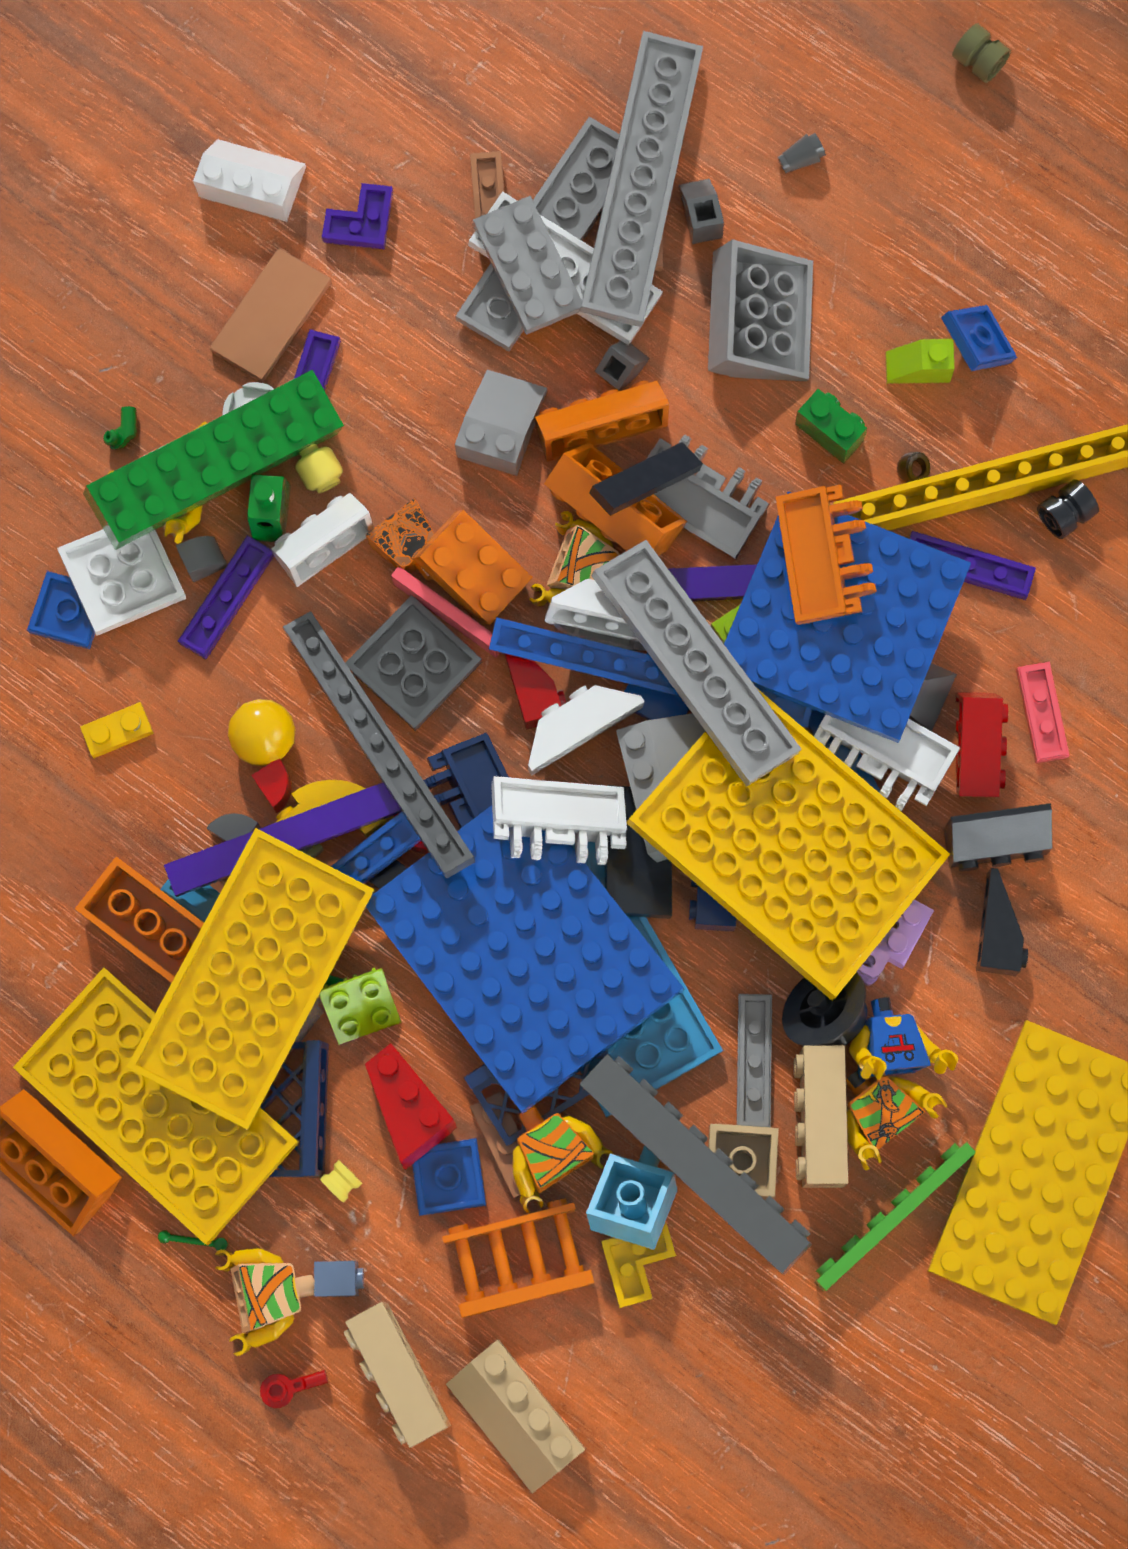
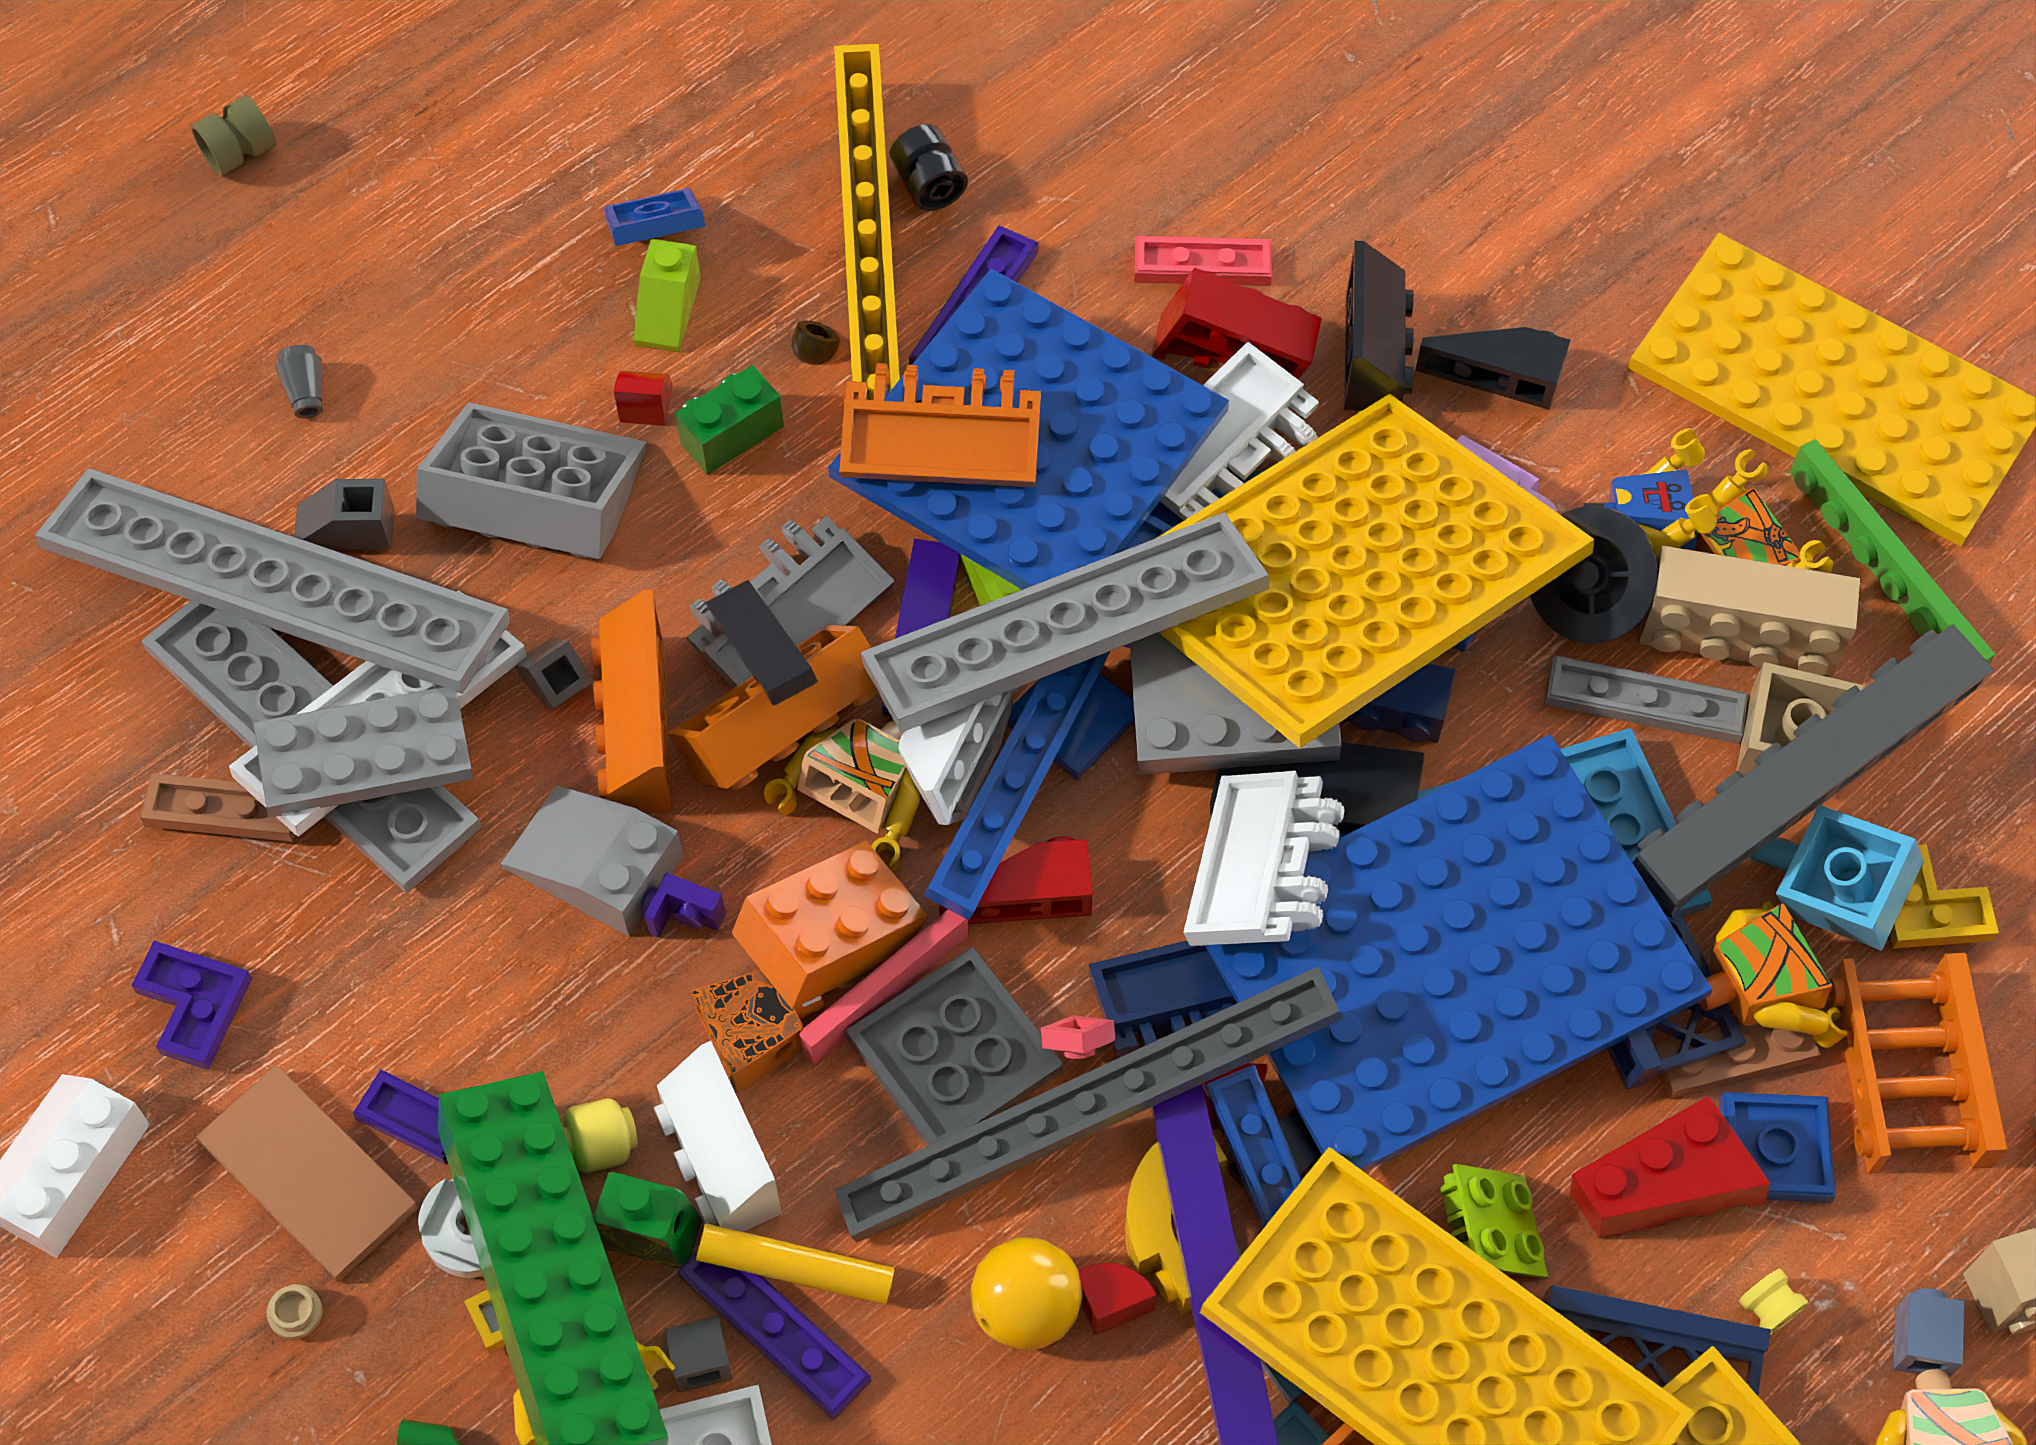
camera: 85 degrees left, 15 degrees down
dark grey brick [207,814,261,842] -> none
white wedge [528,685,644,776] -> none
none -> tan plate [267,1284,323,1339]
none -> red brick [614,371,672,426]
none -> dark purple bracket [642,873,726,938]
none -> yellow piece [696,1223,894,1305]
none -> coral plate [1041,1015,1115,1059]

